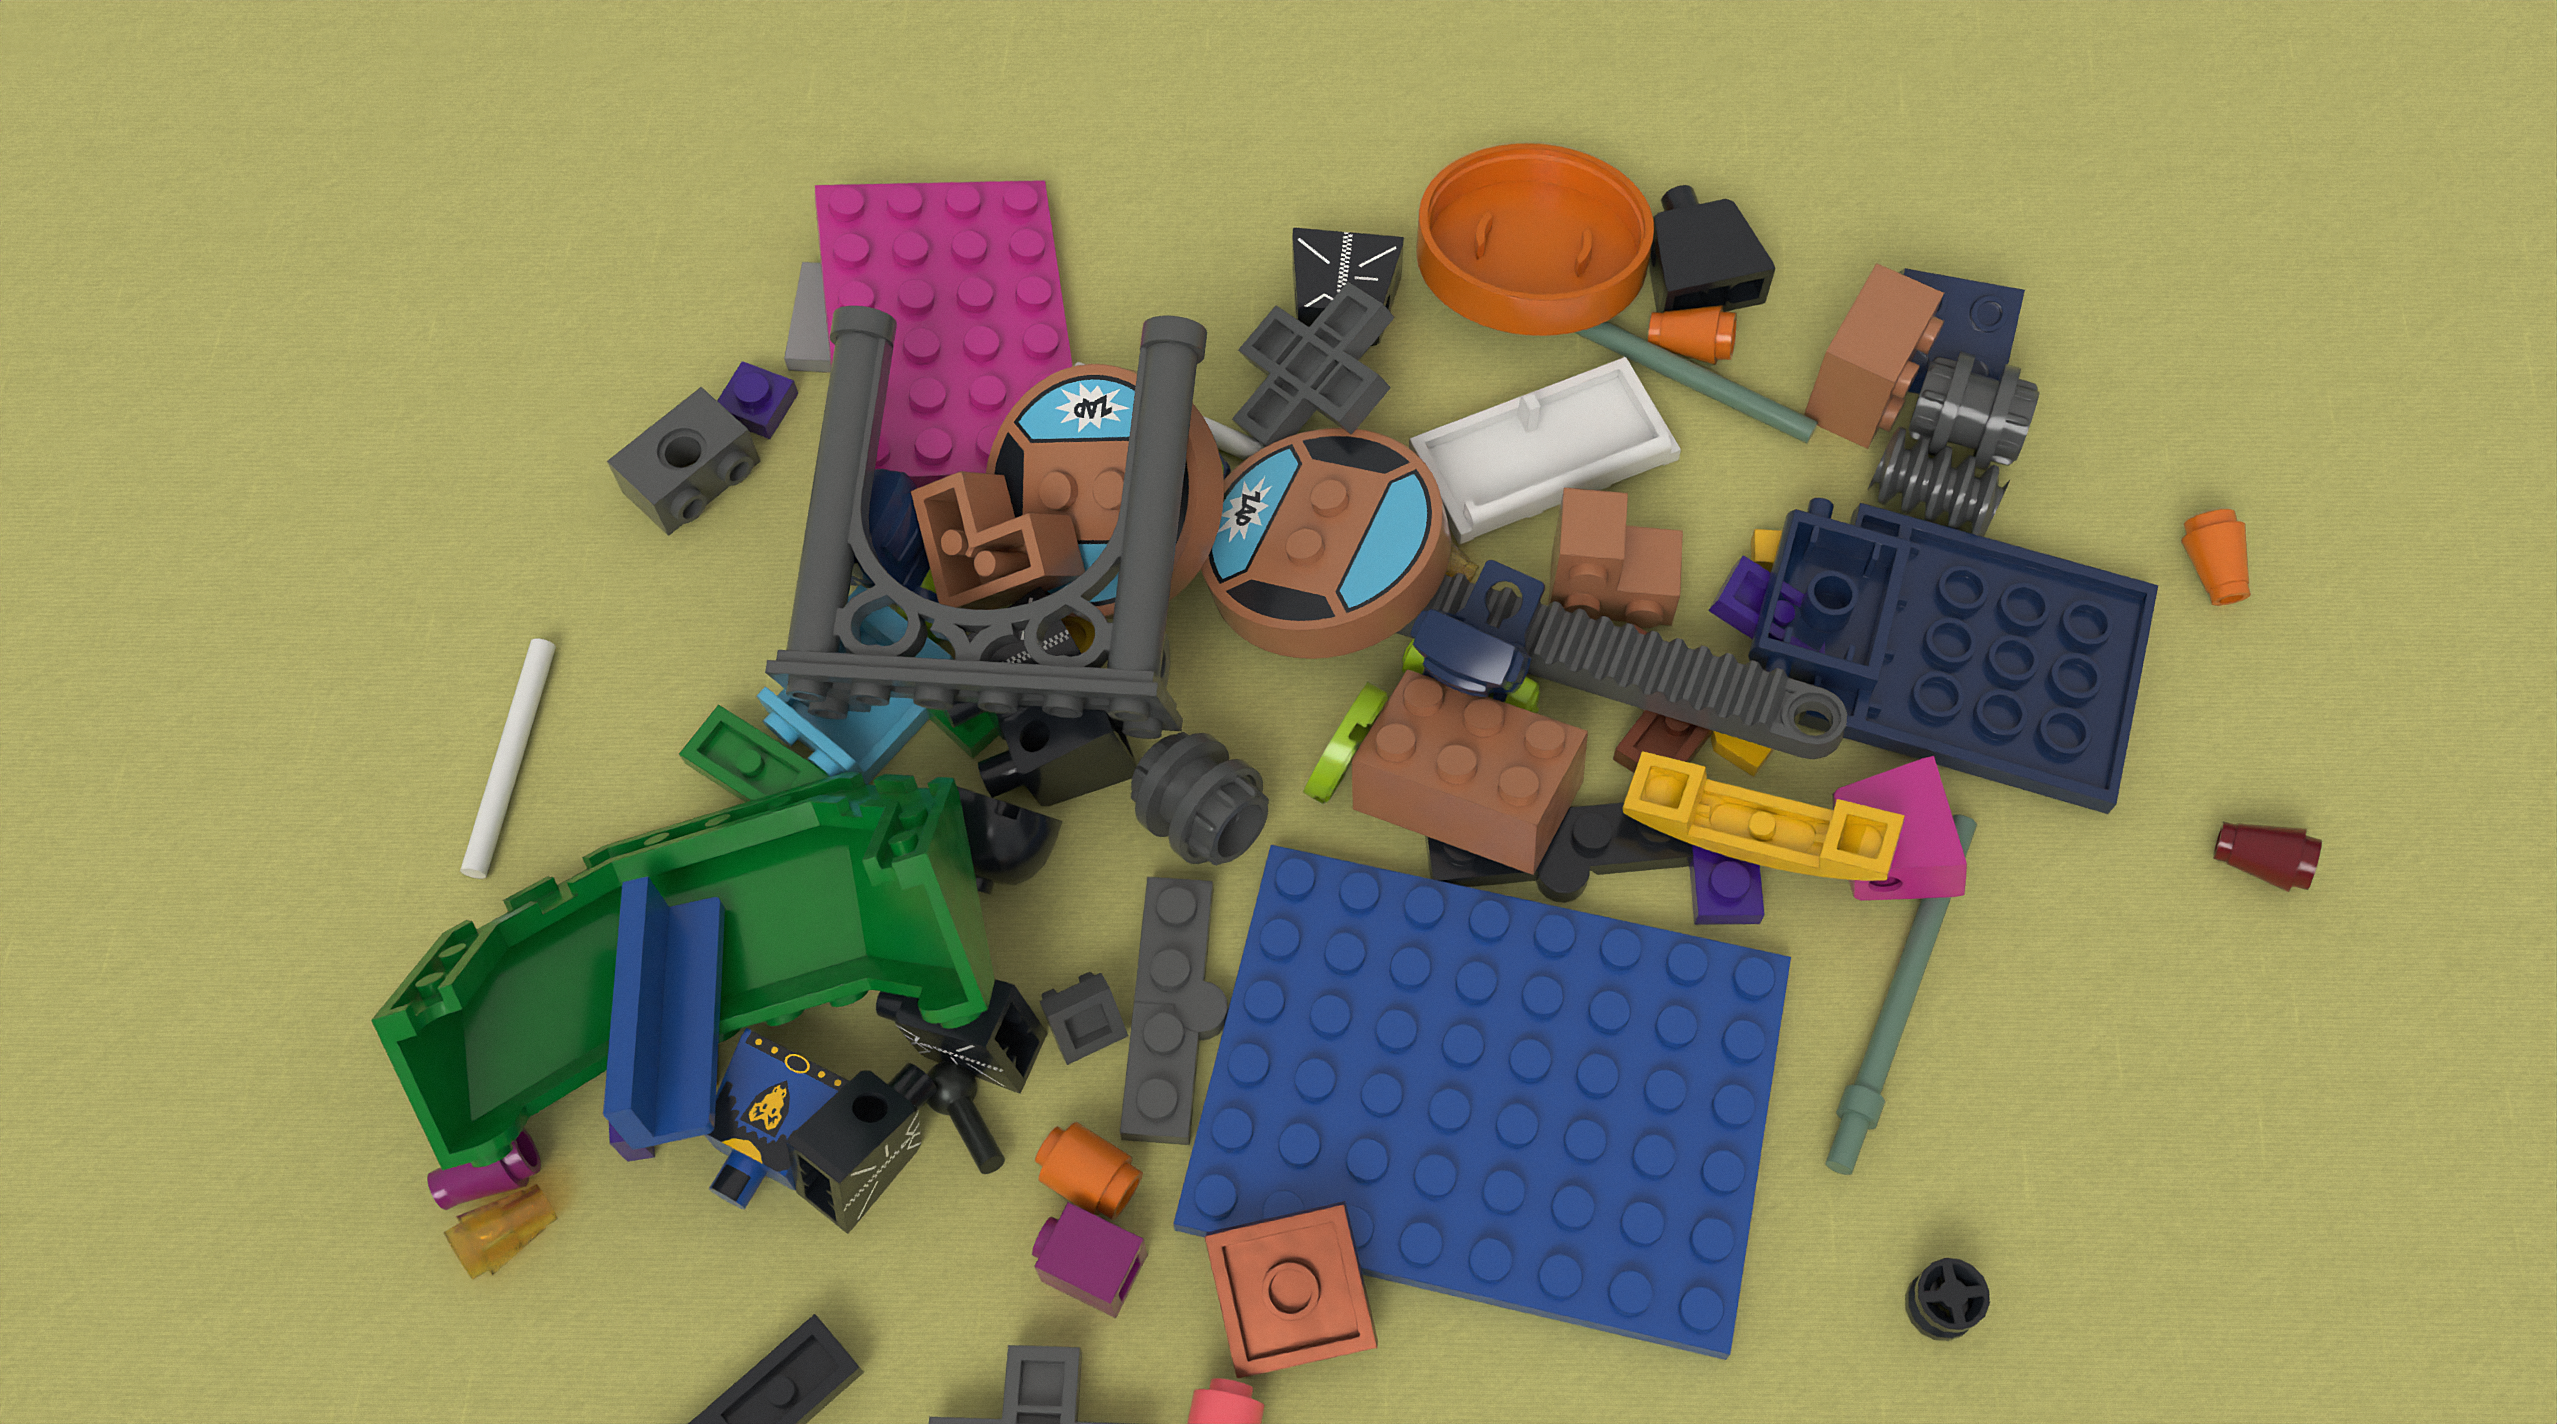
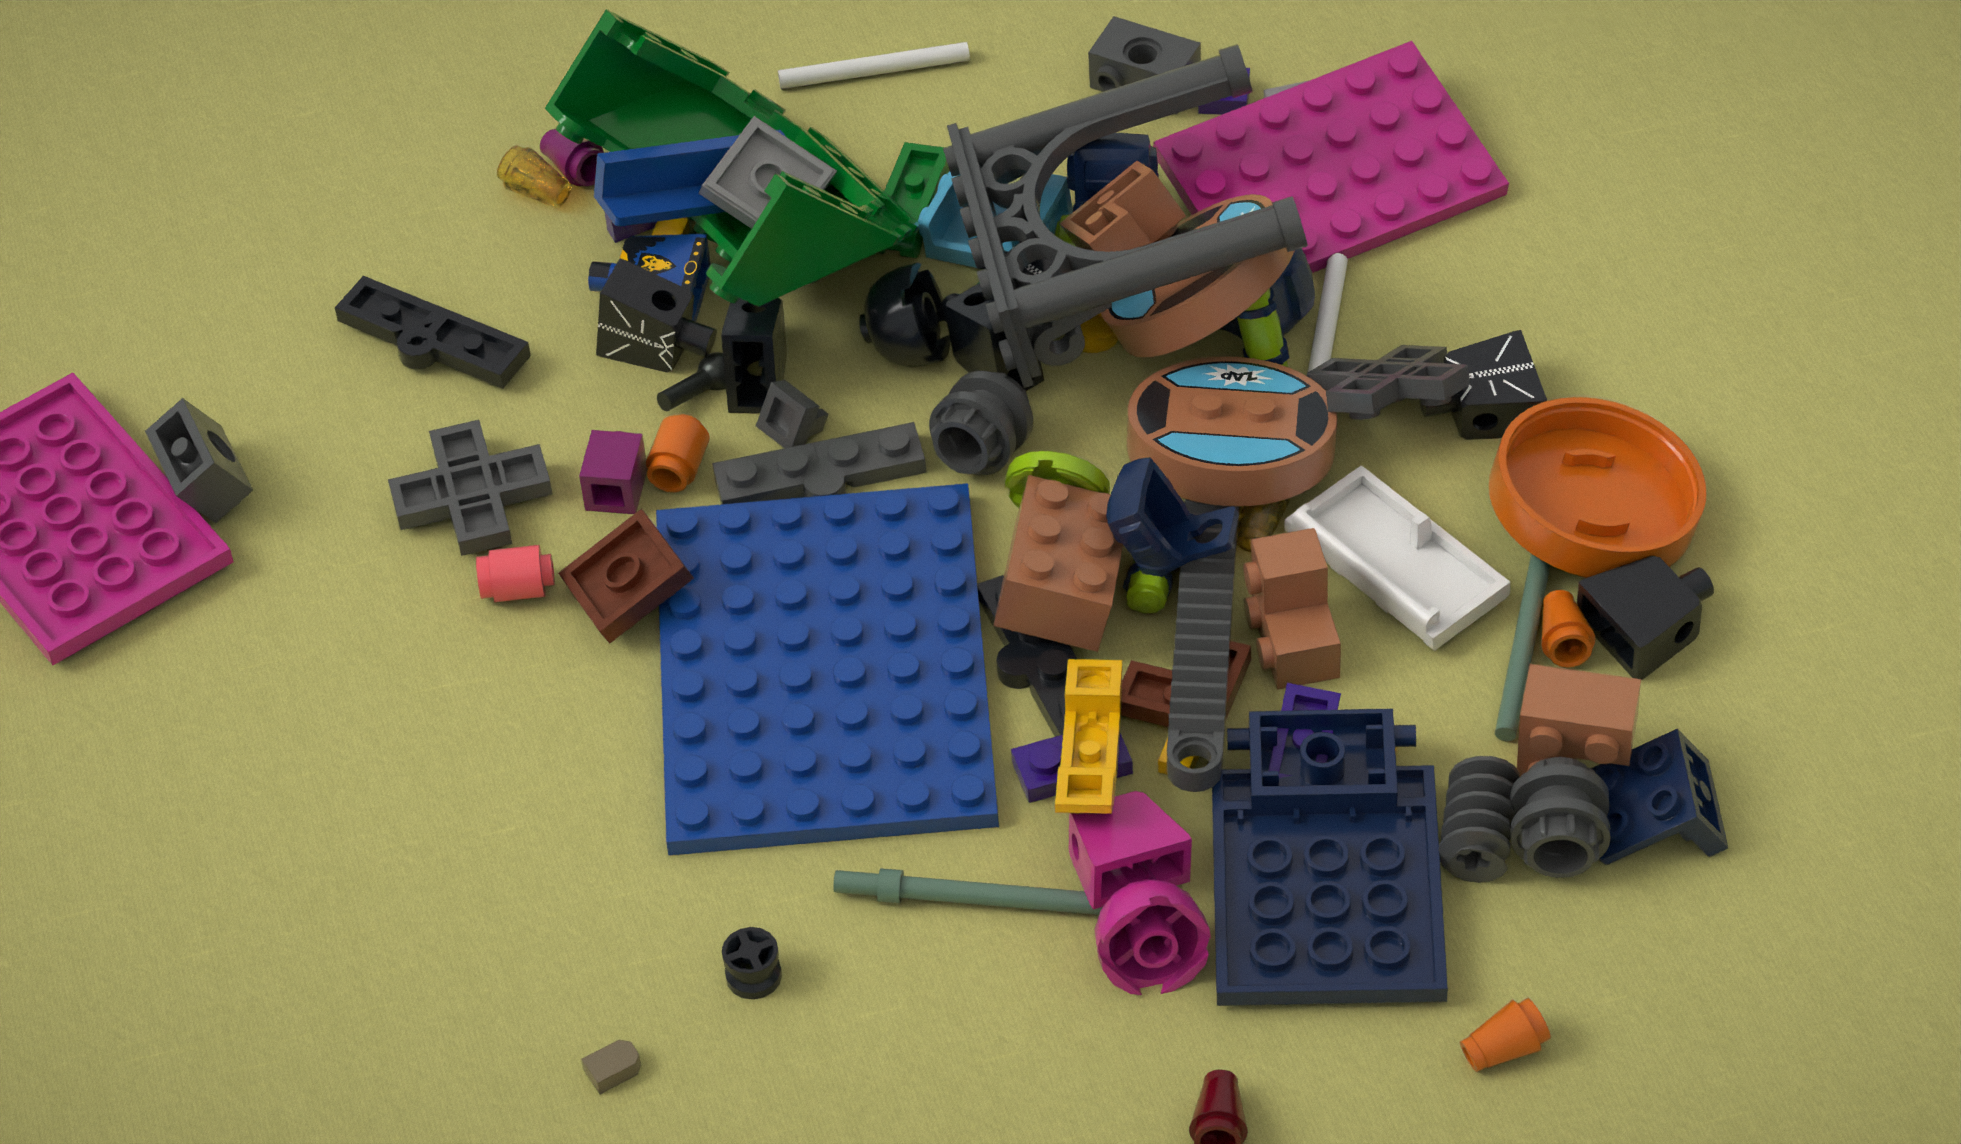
camera: 75 degrees right, 15 degrees down
none -> light grey plate [699,116,837,229]
none -> dark pink cylinder [1094,879,1211,995]

